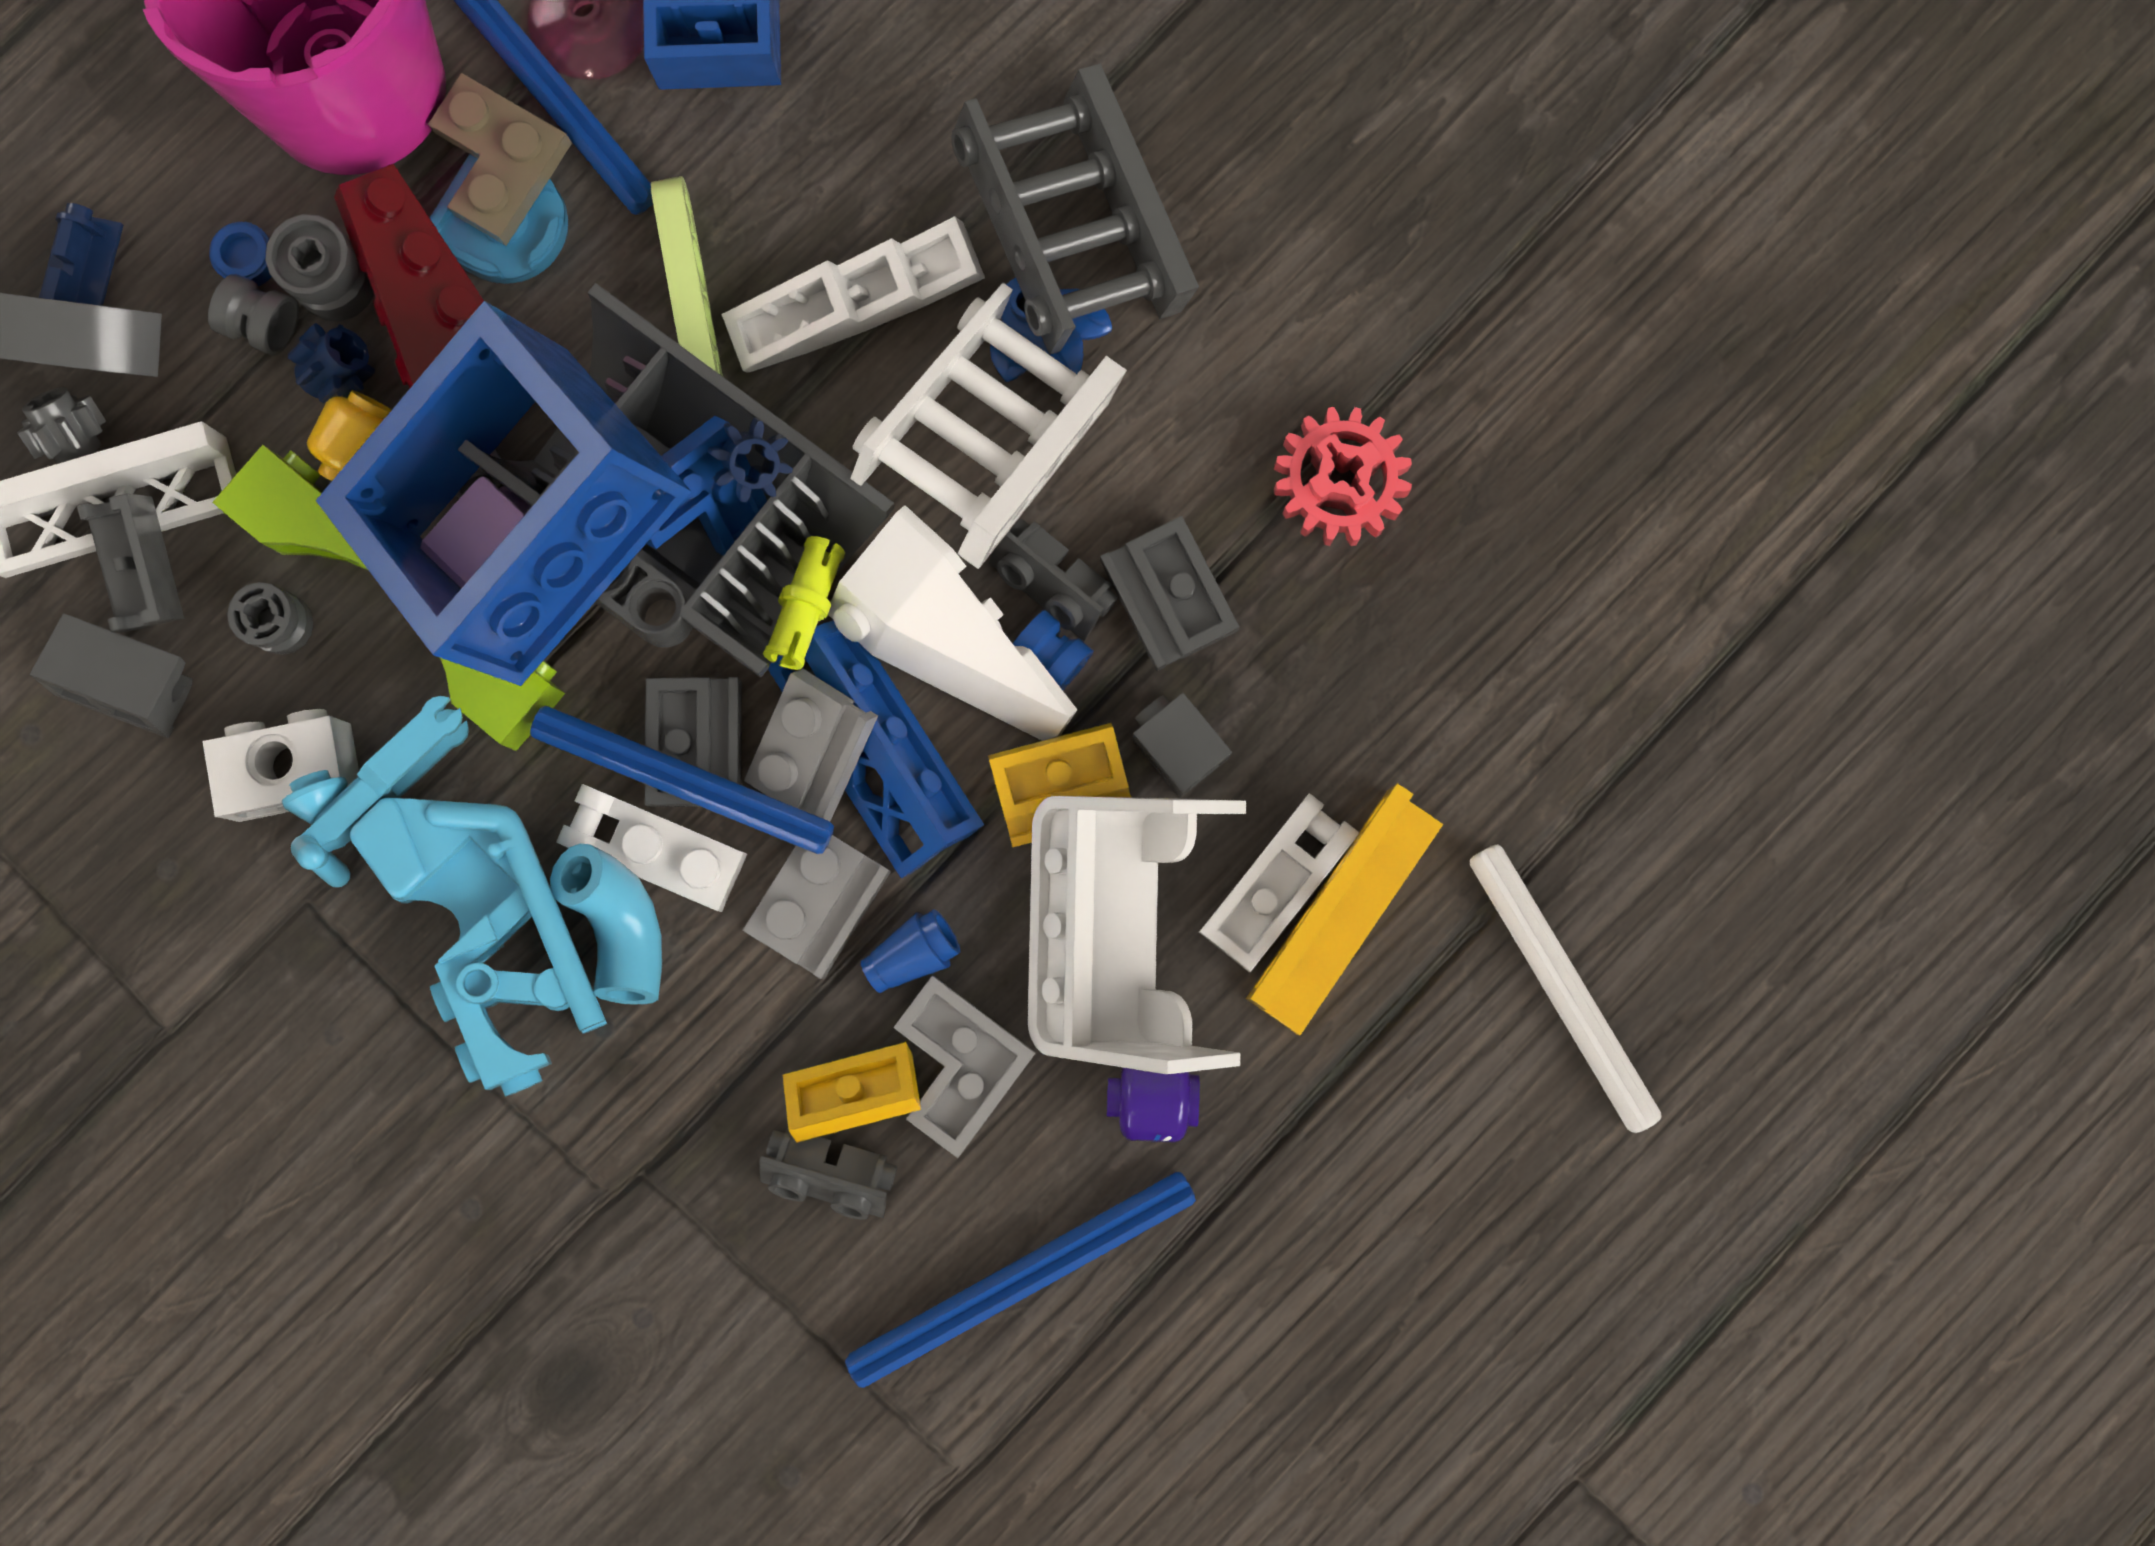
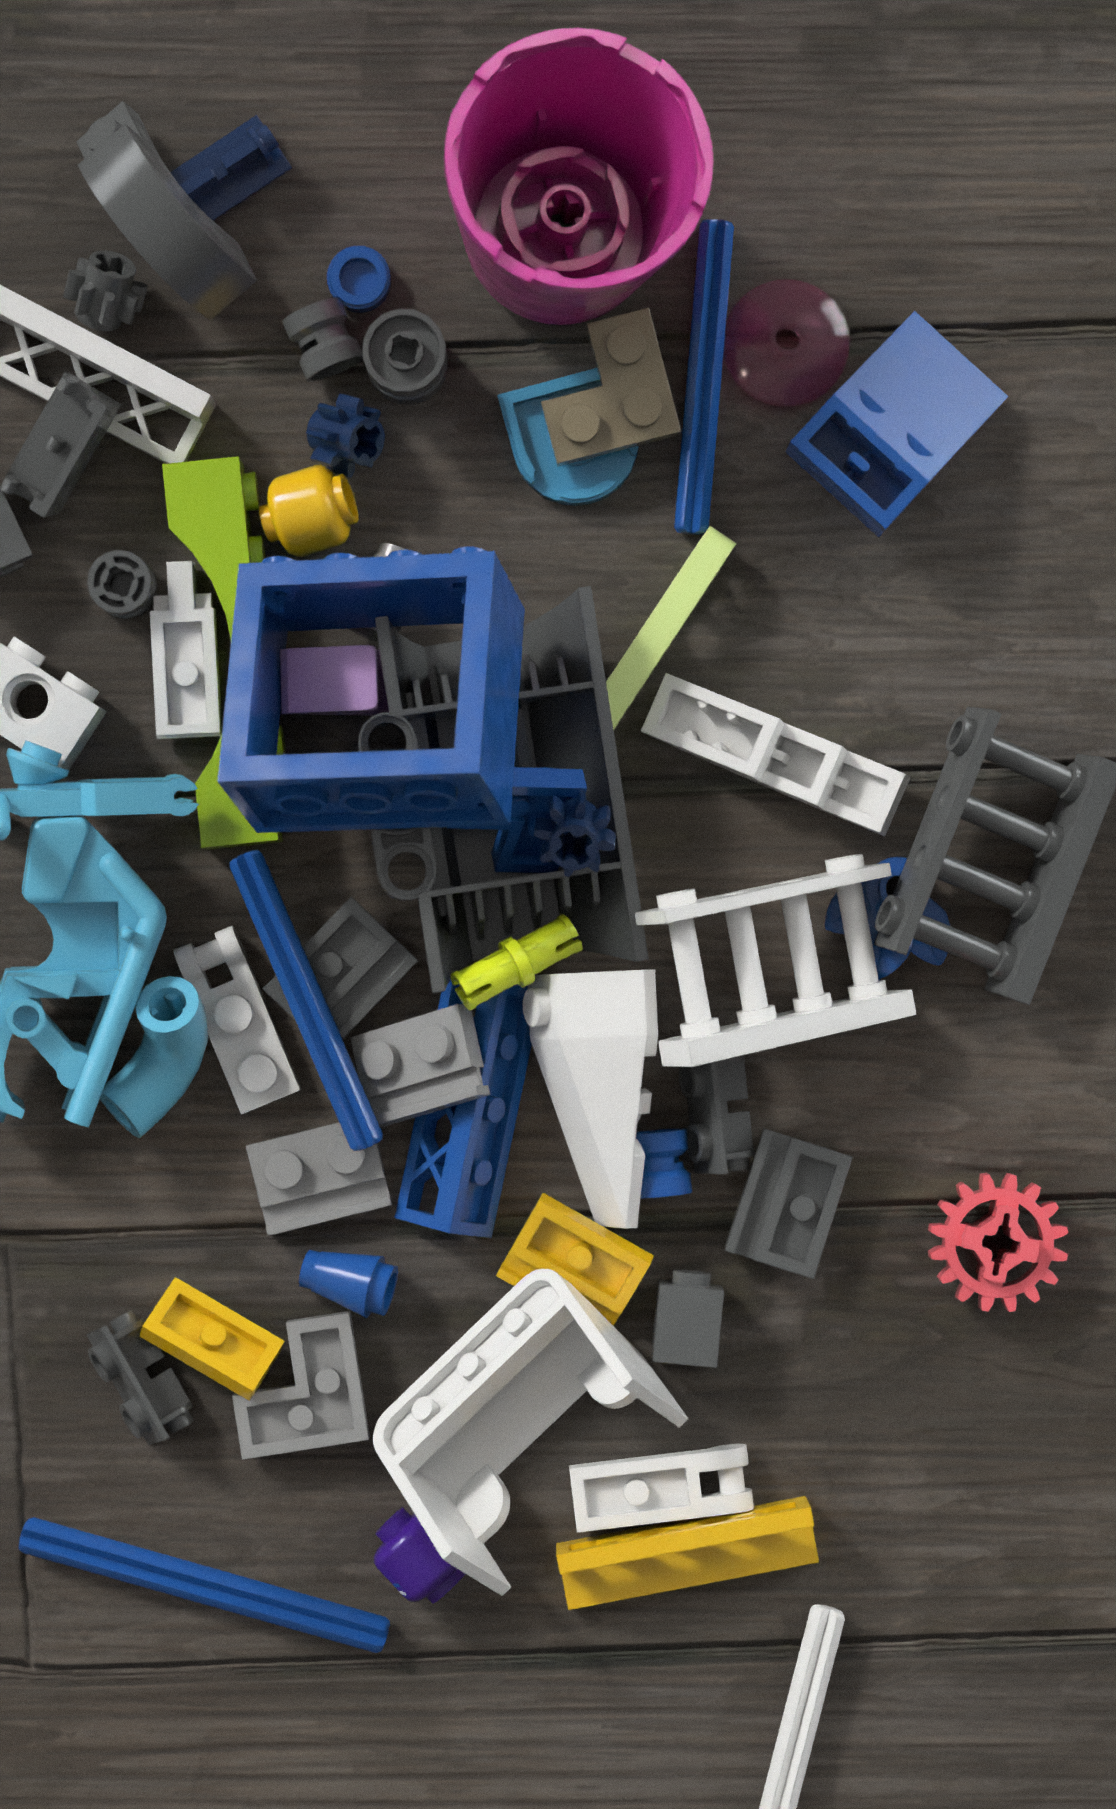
camera: 40 degrees right, 5 degrees up
dark red wing [334,164,484,389] -> none
none -> white hinge [150,561,222,739]

